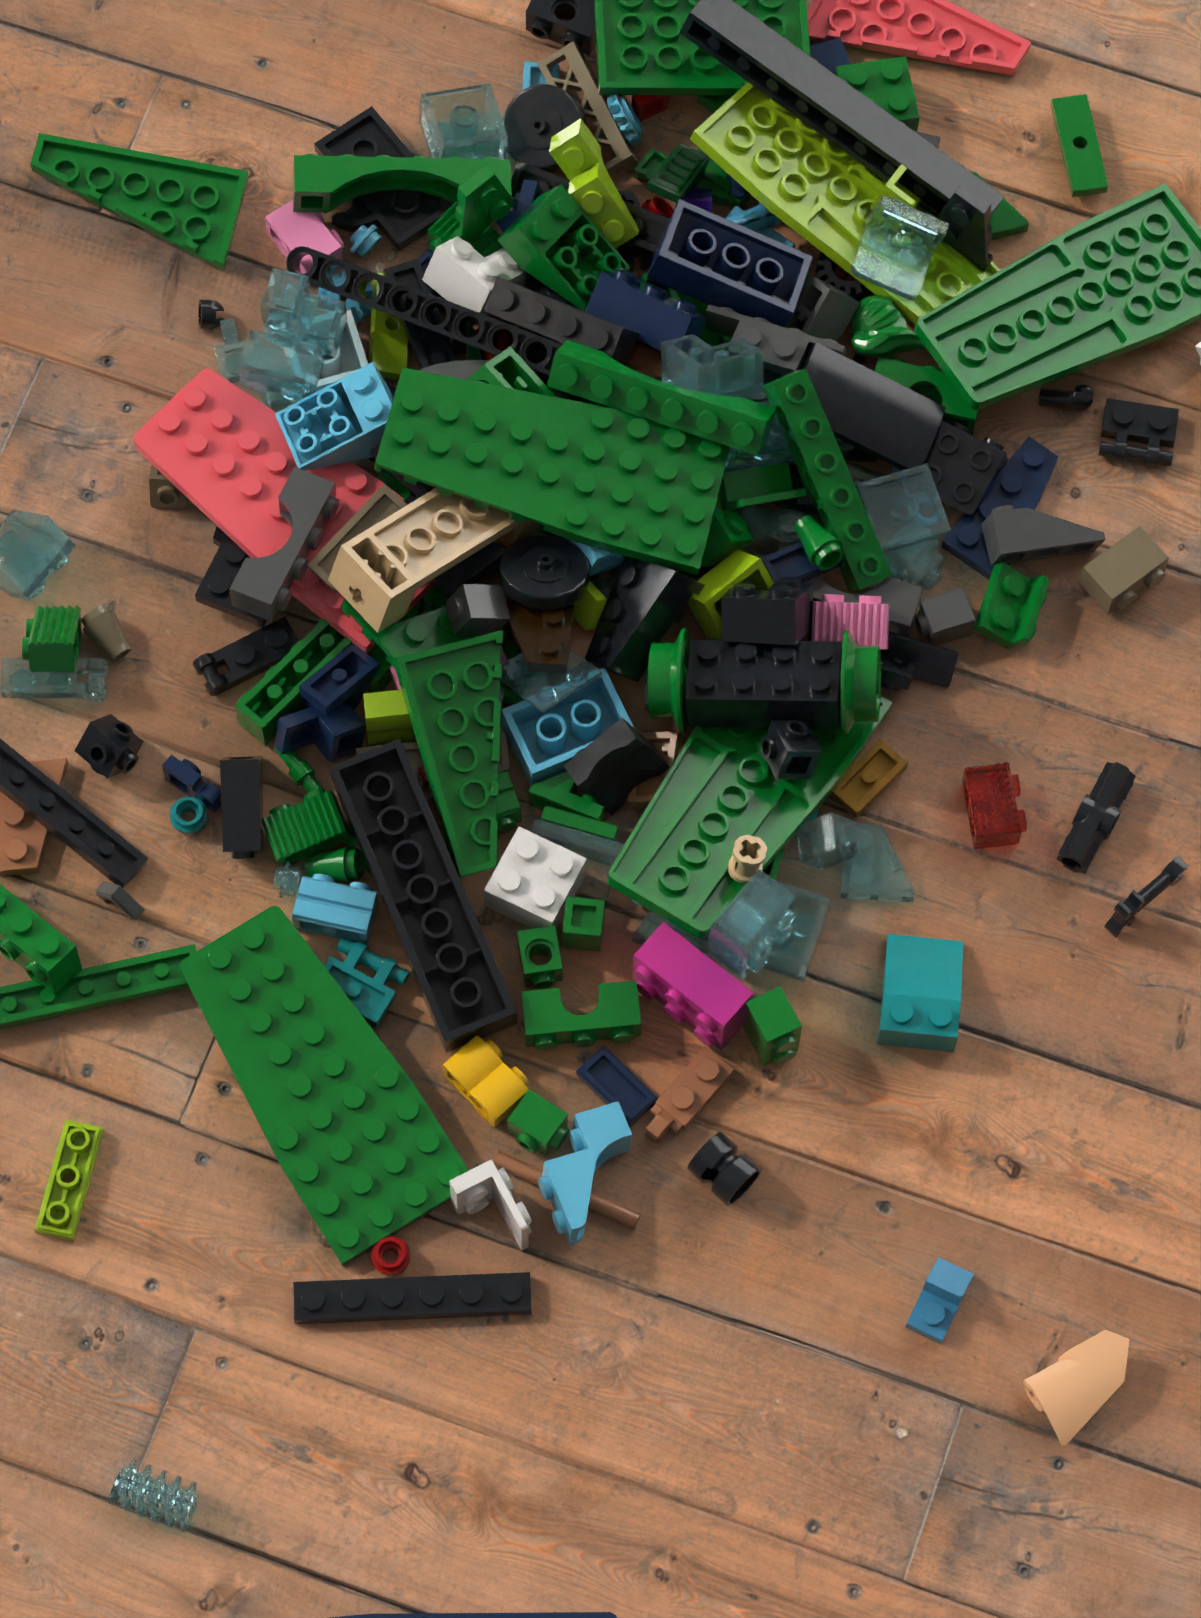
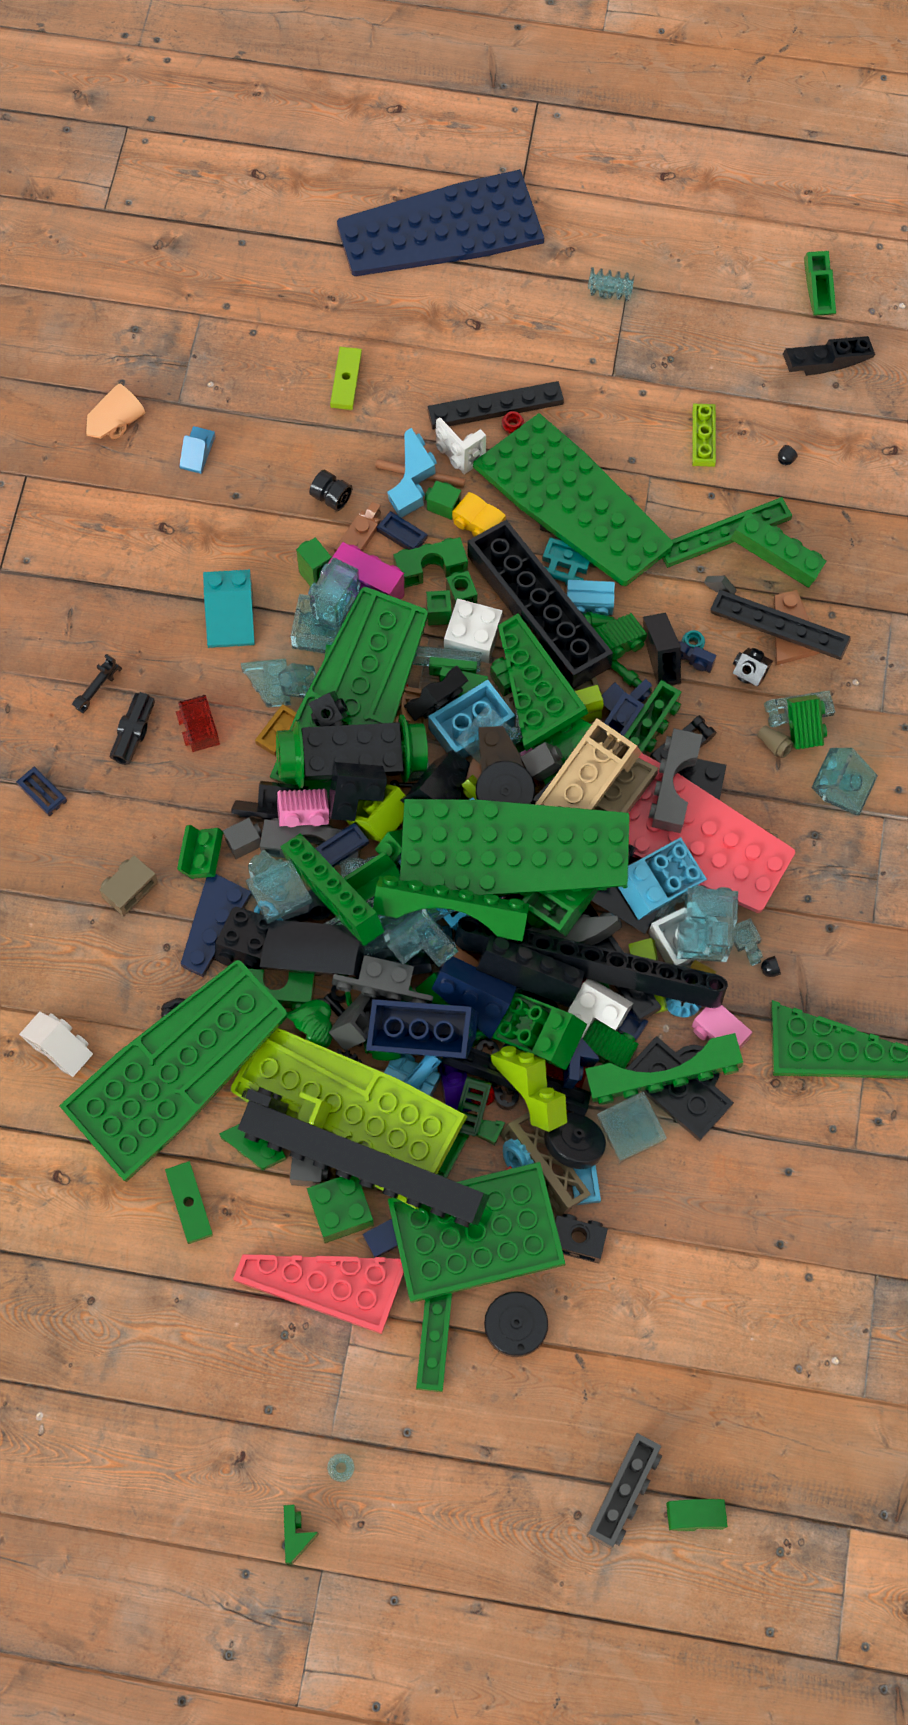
camera: 170 degrees right, 0 degrees up
clear light blue plate [272,861,300,898] -> none
medium azure plate [349,224,382,258] -> none
green wing [453,164,516,242] -> none
tan bush [728,835,767,884] -> none
green cone [794,515,844,570] -> none
clear light blue bracket [851,195,949,300] -> none
dark grey slope [981,505,1106,566] -> none
black plate [1098,398,1179,468] -> none
none -> lime tile [330,347,362,410]

